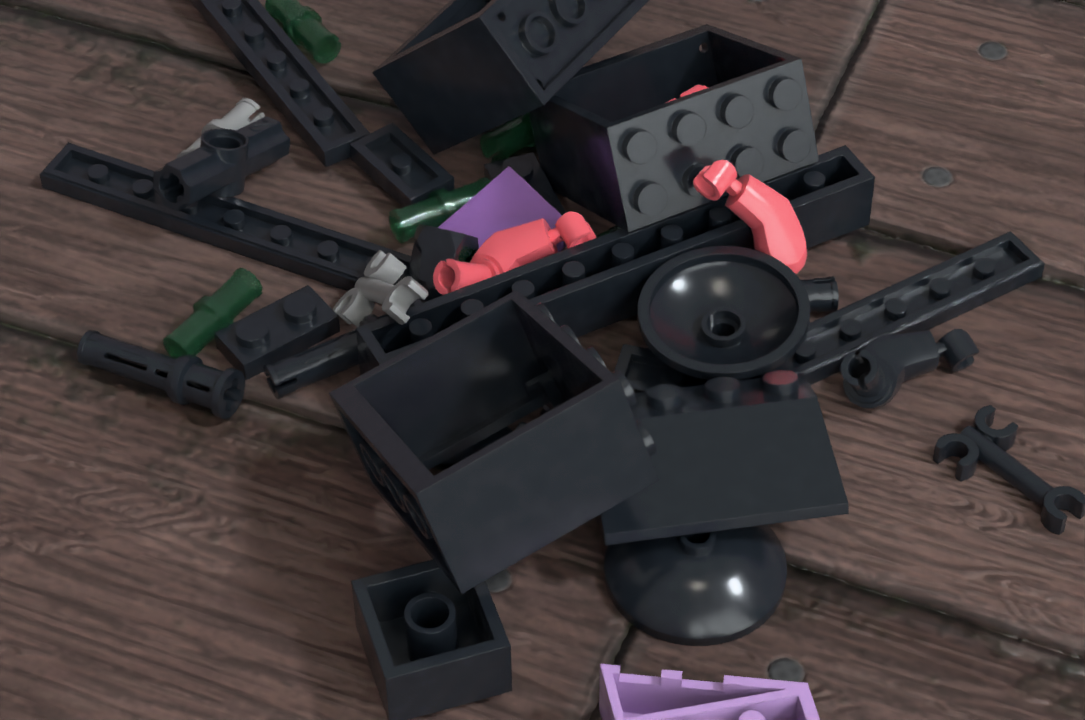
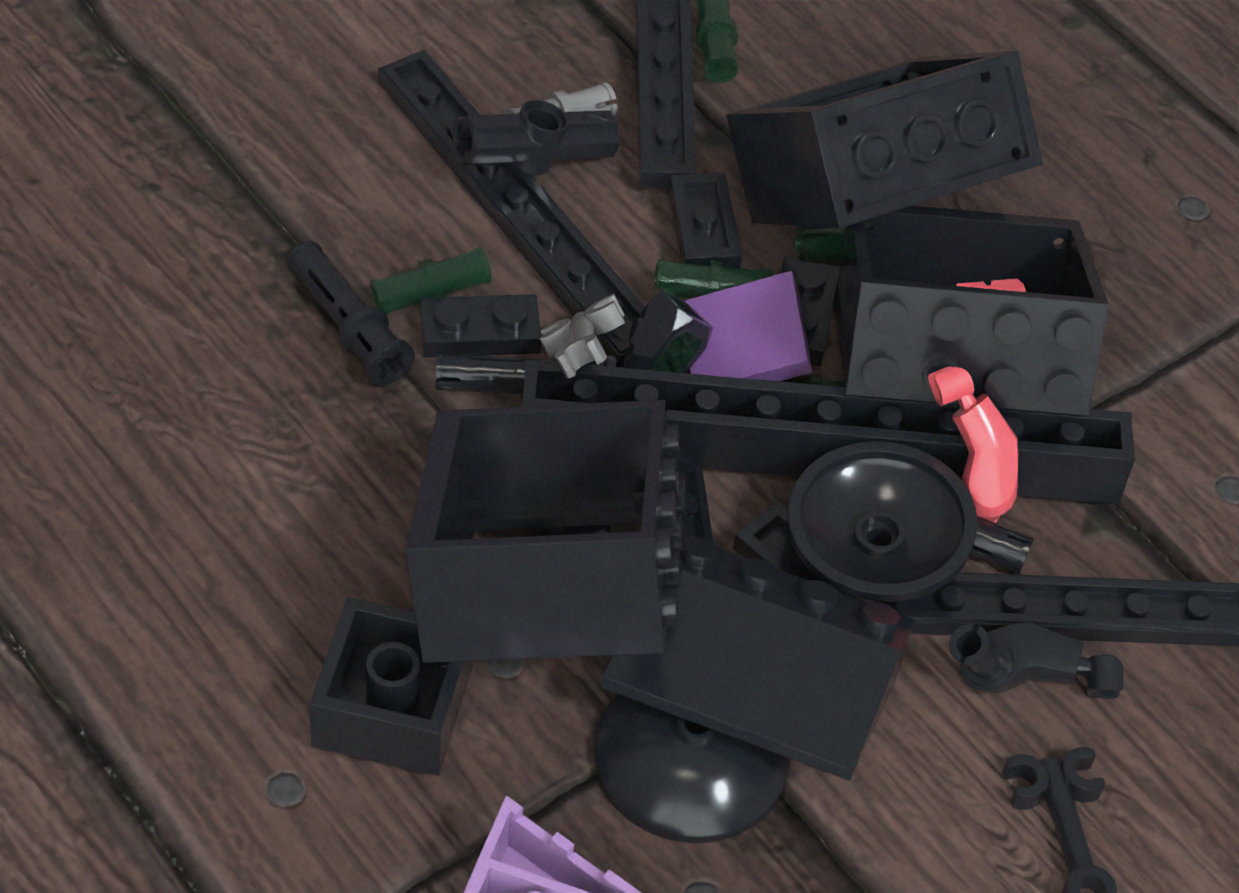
camera: 25 degrees right, 5 degrees up
coral arm [433,211,597,295] -> none

